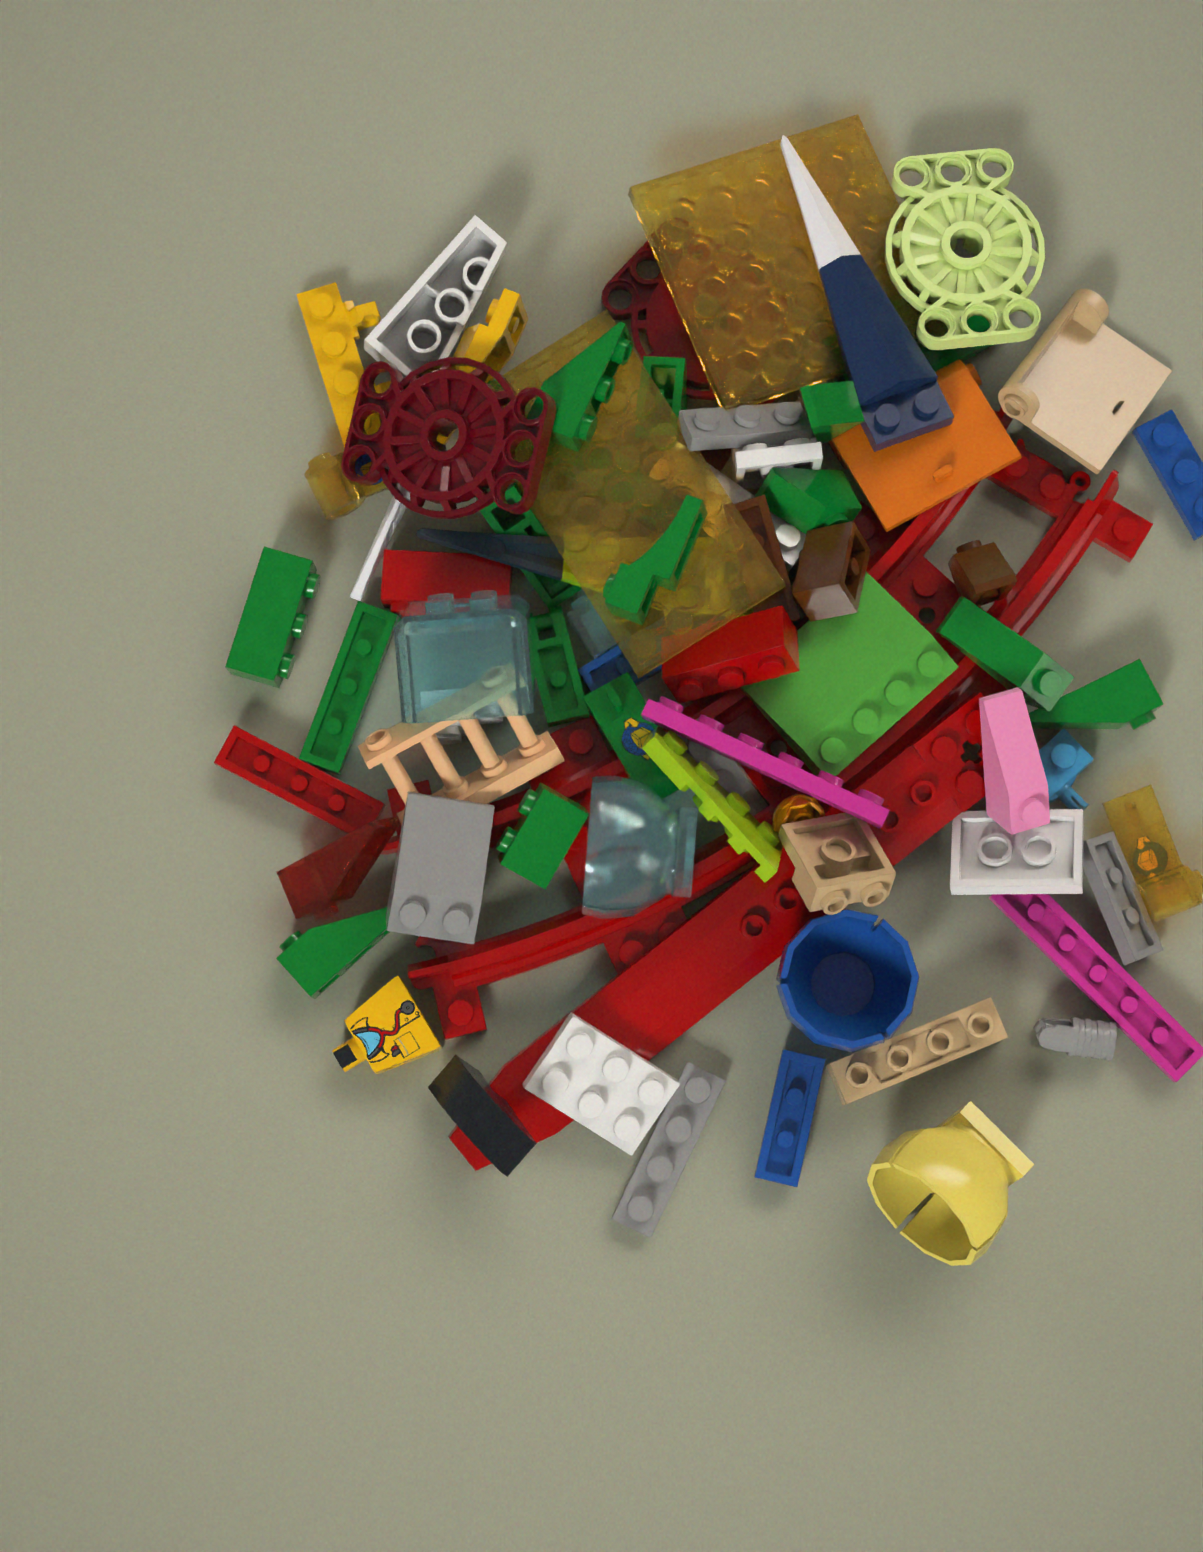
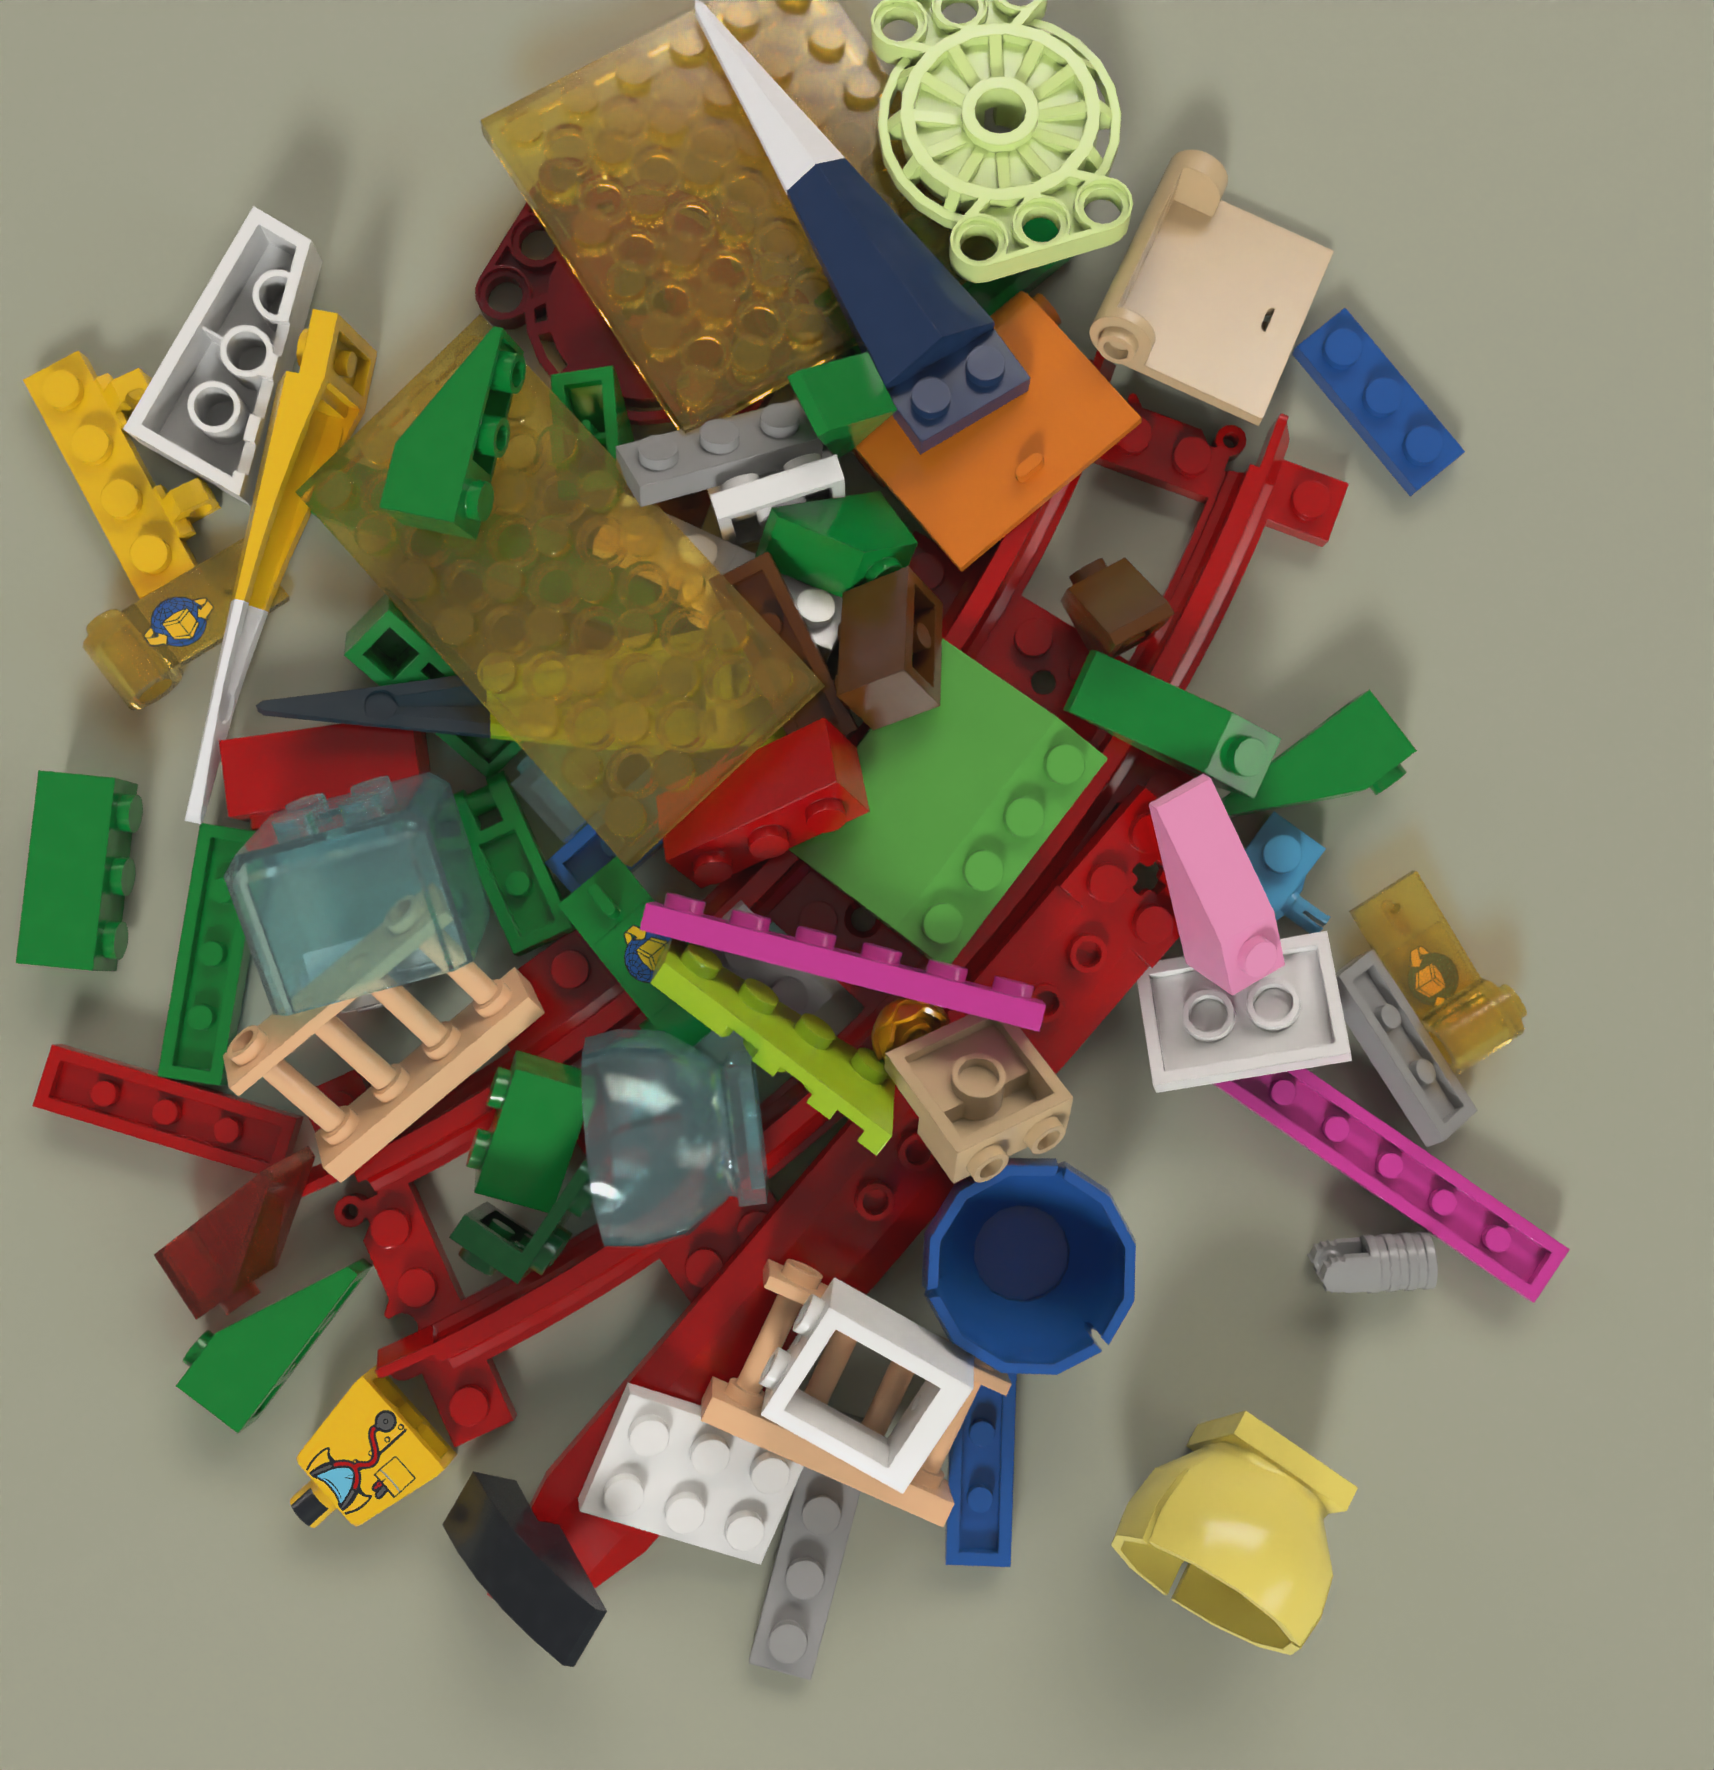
camera: 15 degrees left, 5 degrees up
dark red piece [341,357,556,519] -> none
light grey slope [386,791,495,944] -> none
green slope [603,494,708,625] -> none
tan brick [826,997,1008,1105] -> none
none -> dark green bracket [449,1151,610,1284]
none -> light nougat fence [701,1259,1012,1527]
none -> white window [759,1277,974,1494]

